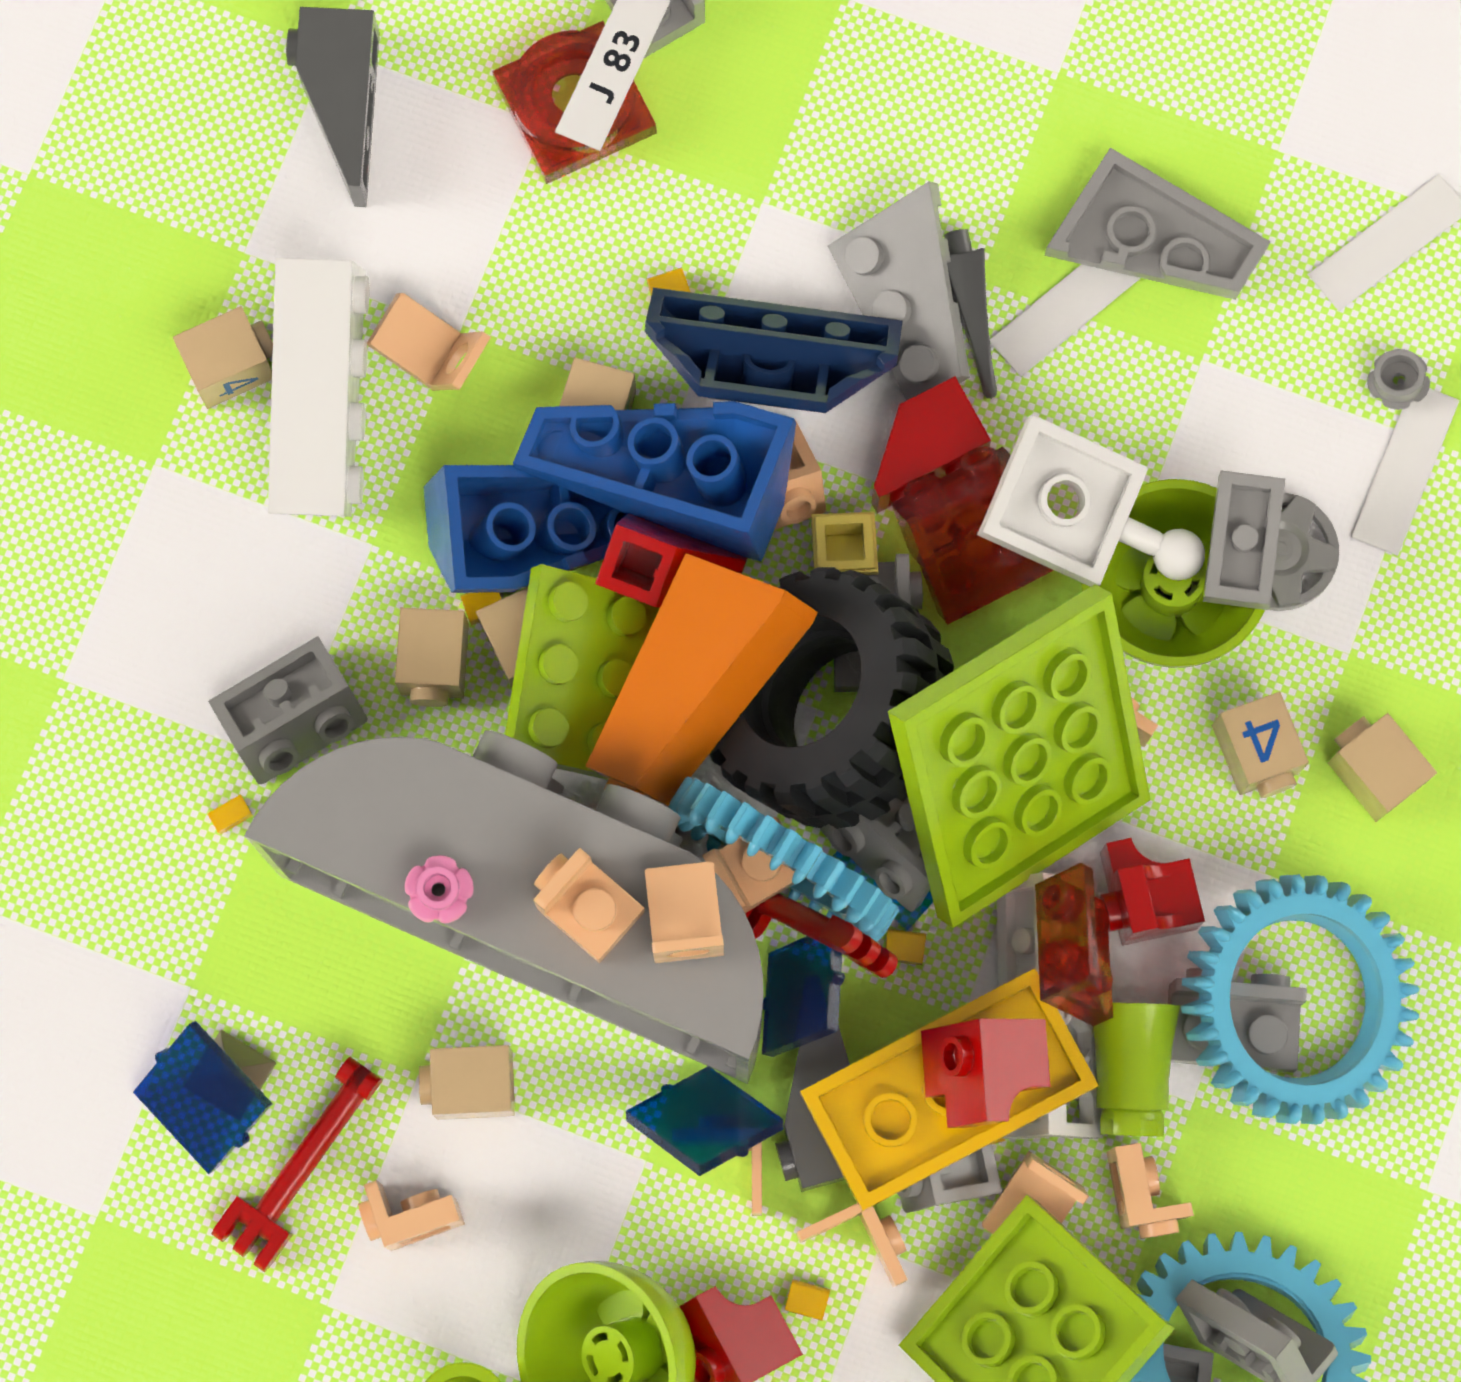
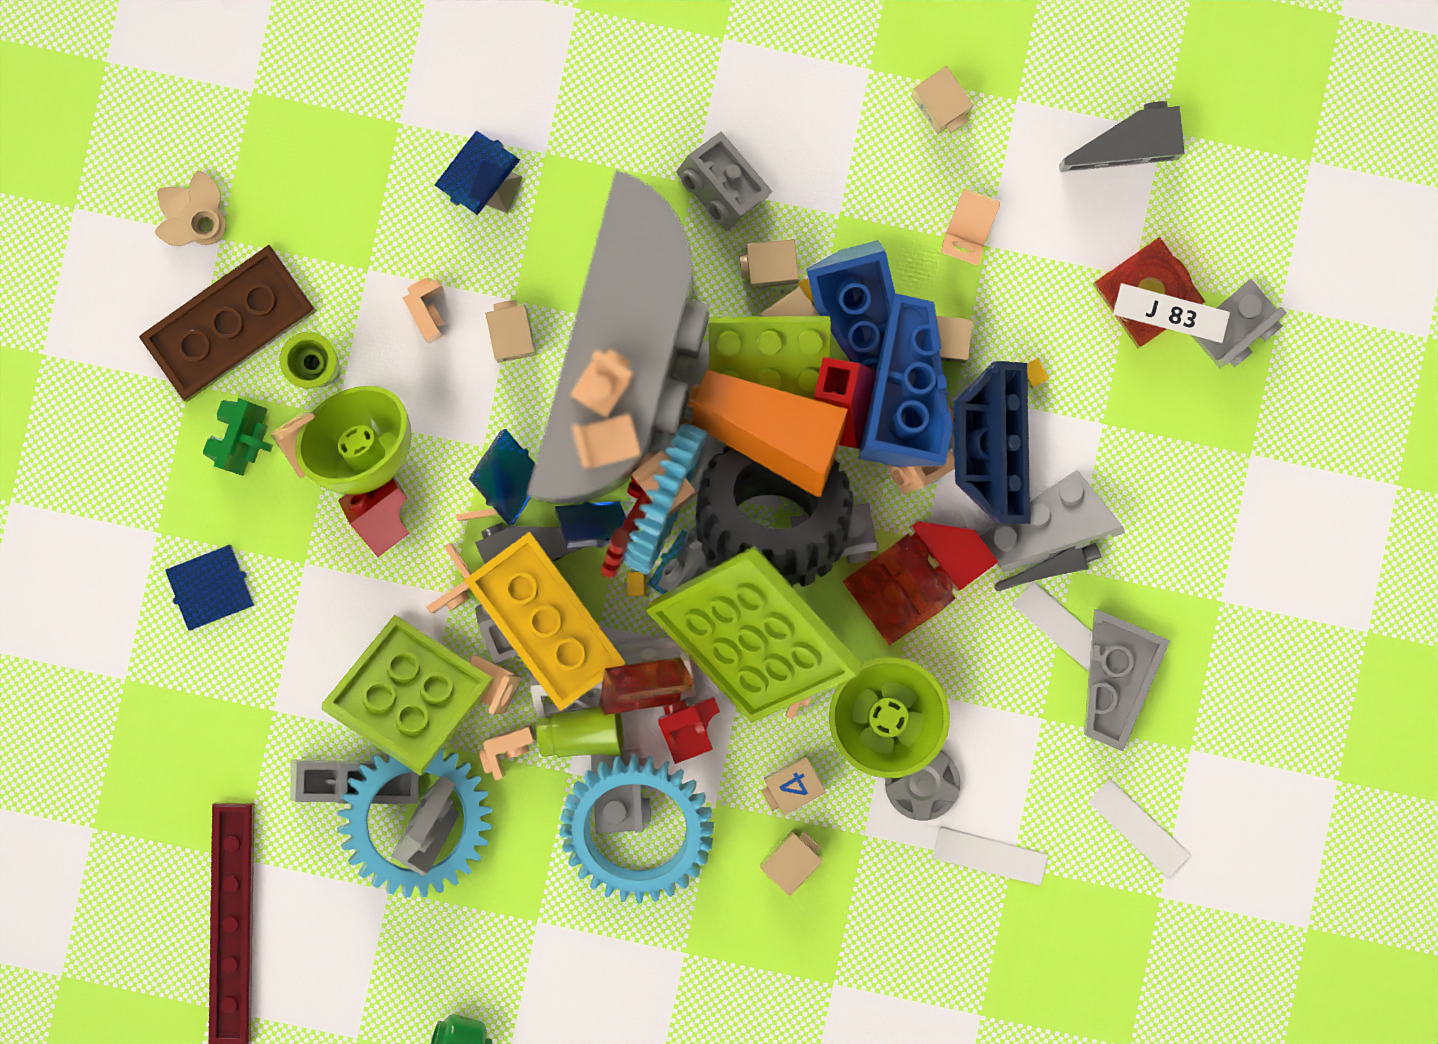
camera: 80 degrees right, 10 degrees up
yellow piece [207,794,253,835] -> none
red hinge [211,1056,383,1273] -> none
white wedge [268,258,370,517] -> none
bright pink plate [404,855,474,924] -> none
yellow piece [784,1279,831,1321] -> none
light yellow slope [811,511,878,575] -> none
brick [921,1018,1051,1128] -> none
white plate [977,414,1205,587] -> none
light grey plate [1203,470,1286,610] -> none
light grey plate [1367,349,1430,410] -> none

